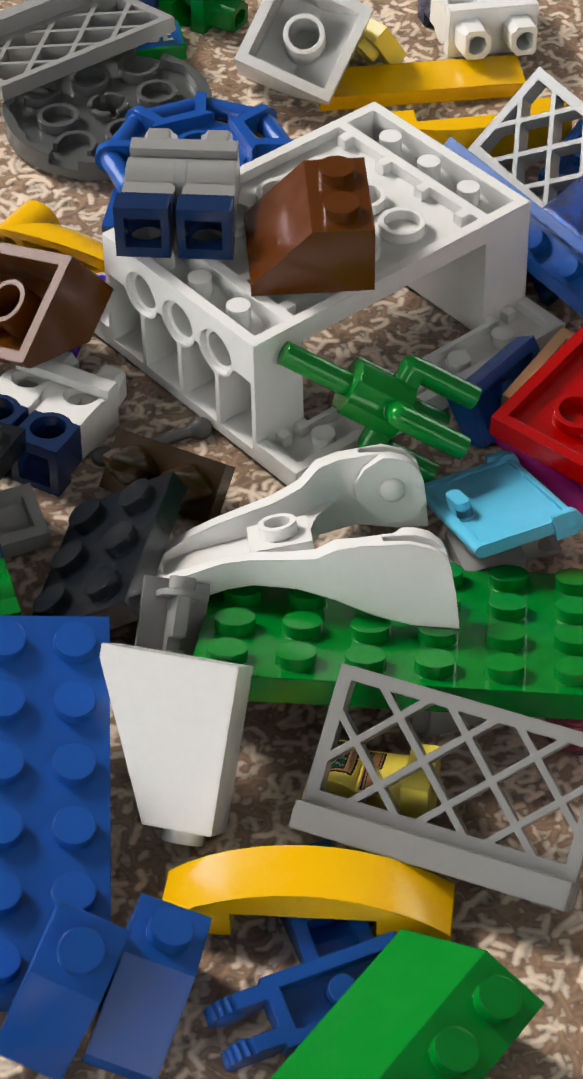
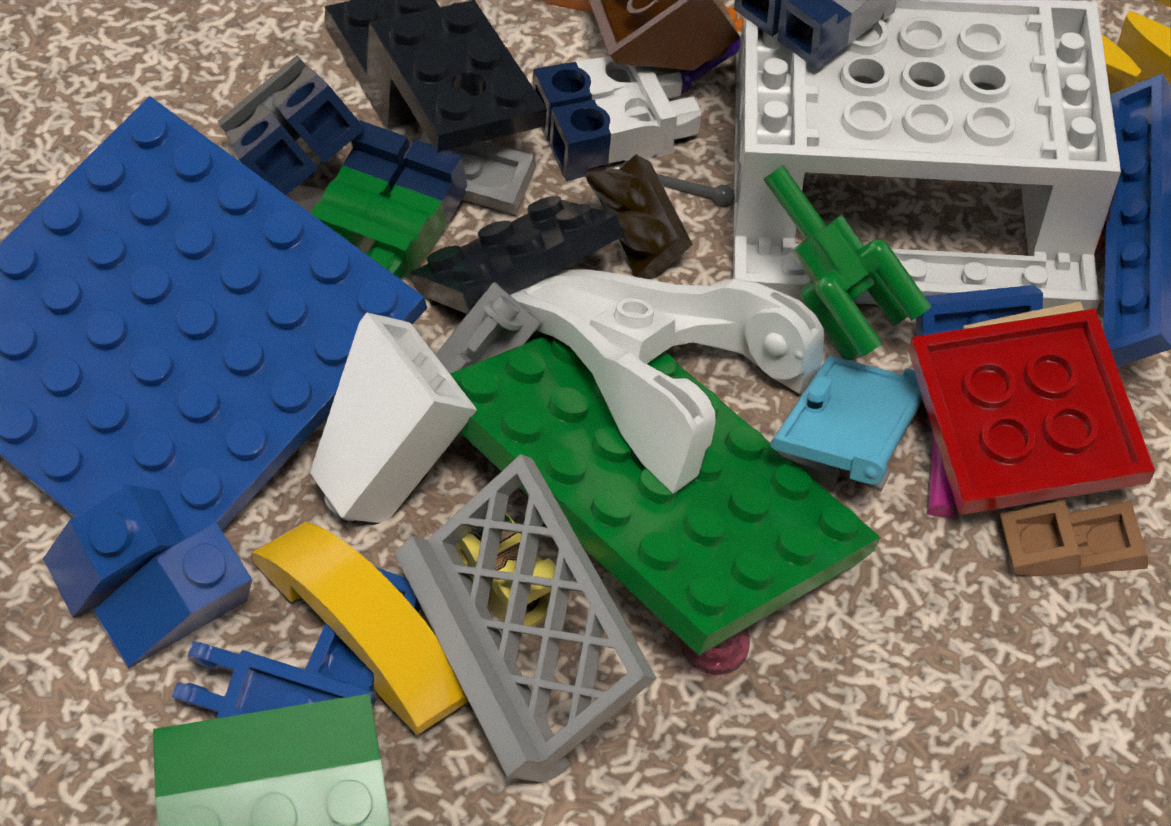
camera: 40 degrees right, 10 degrees up
reddish brown slope [244,156,375,296] -> none

